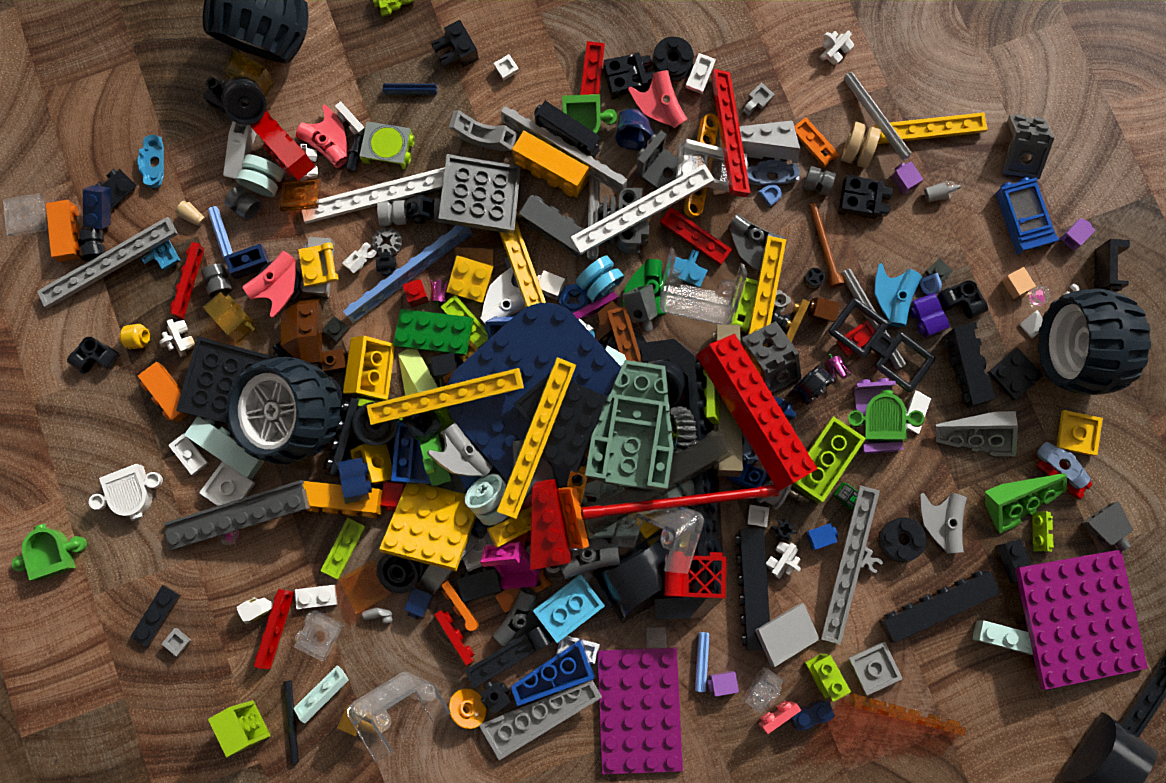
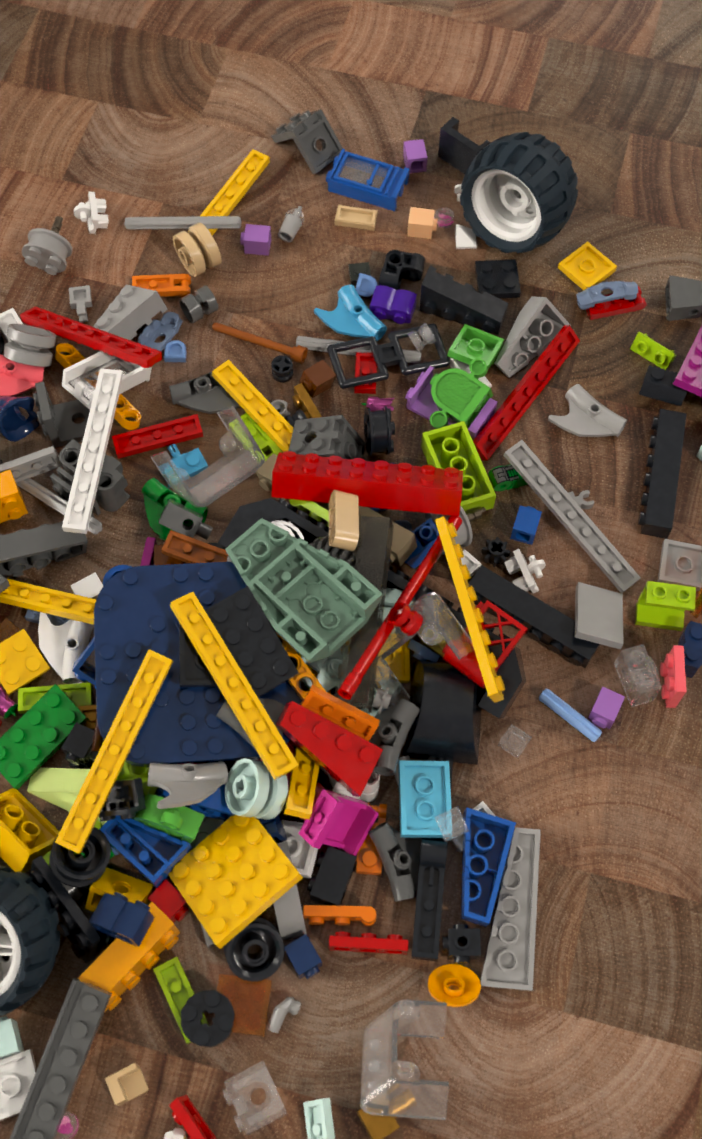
camera: 55 degrees left, 15 degrees down
white plate [295,585,337,609] -> none
medium azure wheel [576,255,625,303] -> none
magenta plate [598,648,683,774] -> none
black hips [838,174,893,219] -> none
black wheel [879,517,926,562] -> none
bright green wedge [985,473,1067,533] -> none
none -> light grey wheel [3,324,56,367]
none -> light grey wheel [22,216,73,275]
none -> tan panel [105,1063,149,1106]
none -> black plate [181,990,235,1048]
none -> tan beam [329,490,359,552]
none -> tan tile [335,205,378,231]
none -> light grey plate [372,687,392,714]
none -> red wheel [387,602,423,636]
none -> clear wheel [408,323,436,352]
none -> clear tile [434,806,469,842]
none -> yellow plate [435,516,505,703]
none -> bright green plate [447,324,504,369]
none -> red plate [473,325,580,461]

